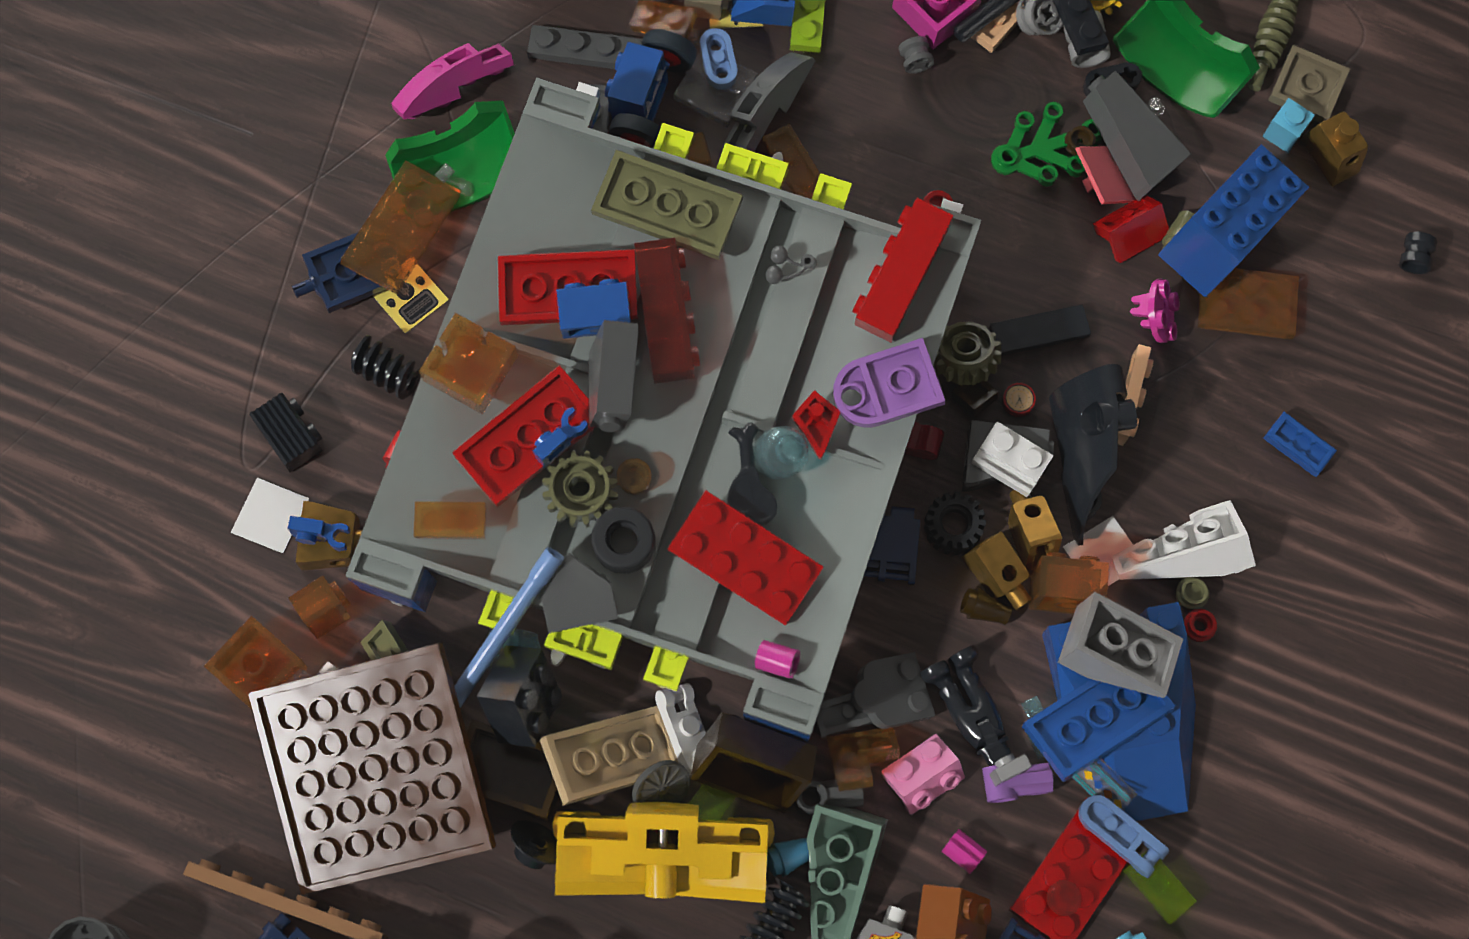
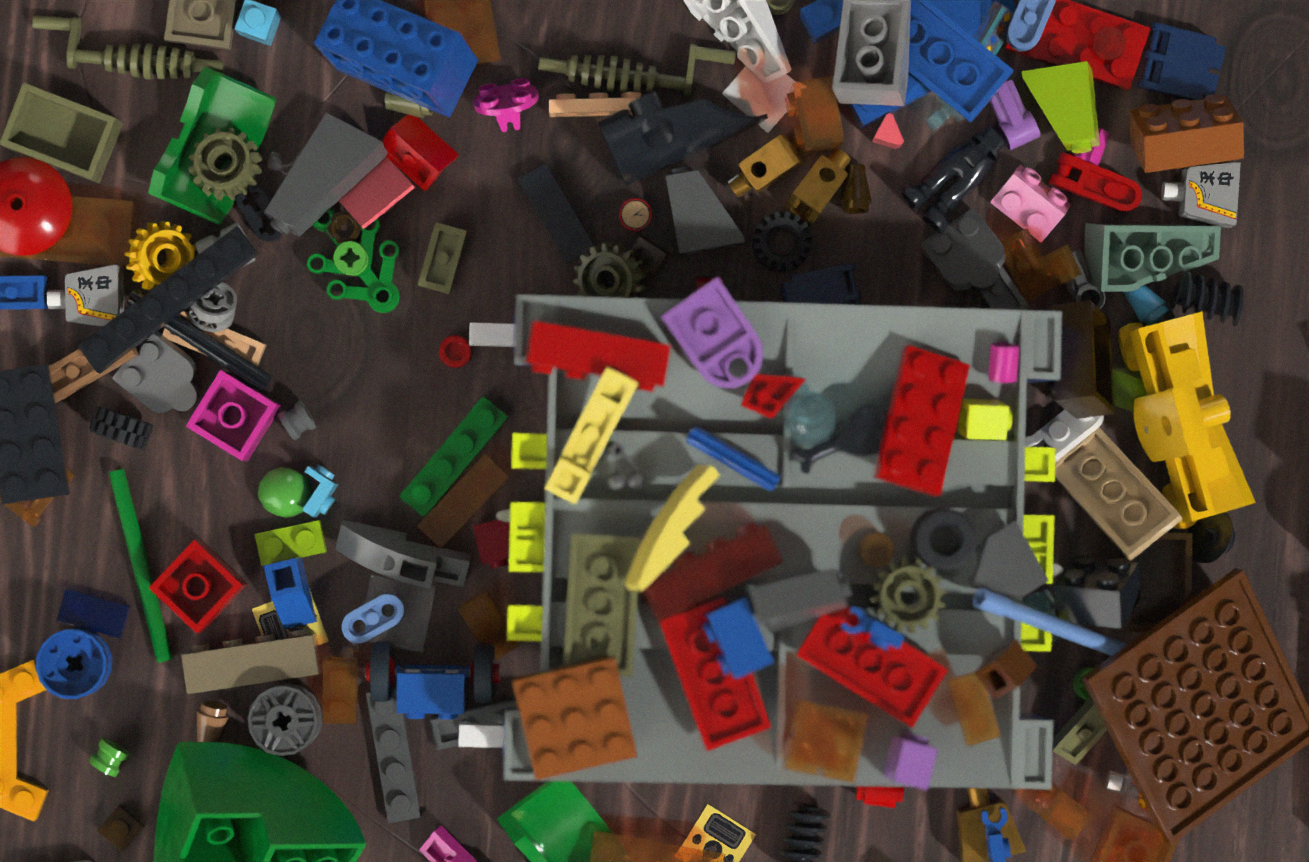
camera: 105 degrees left, 15 degrees up
clear piece [435,163,475,196] -> none
dark grey wheel [632,760,690,803] -> none
white plate [971,421,1054,497] -> none
light grey plate [989,753,1032,787] -> none
none -> olive gear [189,128,262,201]
none -> bright green hair [258,467,312,518]
none -> medium azure bracket [303,464,339,517]
none -> bright green wheel [333,241,369,276]
none -> green plate [399,396,509,518]
none -> olive plate [418,222,468,295]
none -> dark orange plate [512,655,638,780]
none -> olive piece [538,44,736,98]
none -> light yellow slope [545,366,638,504]
none -> light yellow slope [625,464,720,591]
none -> blue axle [686,426,780,491]
none -> coral slope [872,113,904,149]
none -> medium lavender brick [883,731,938,790]
none -> neon yellow brick [957,399,1012,440]
none -> reddish brown brick [974,639,1037,699]
none -> lime slope [1022,61,1100,153]
none -> red plate [1048,152,1142,212]

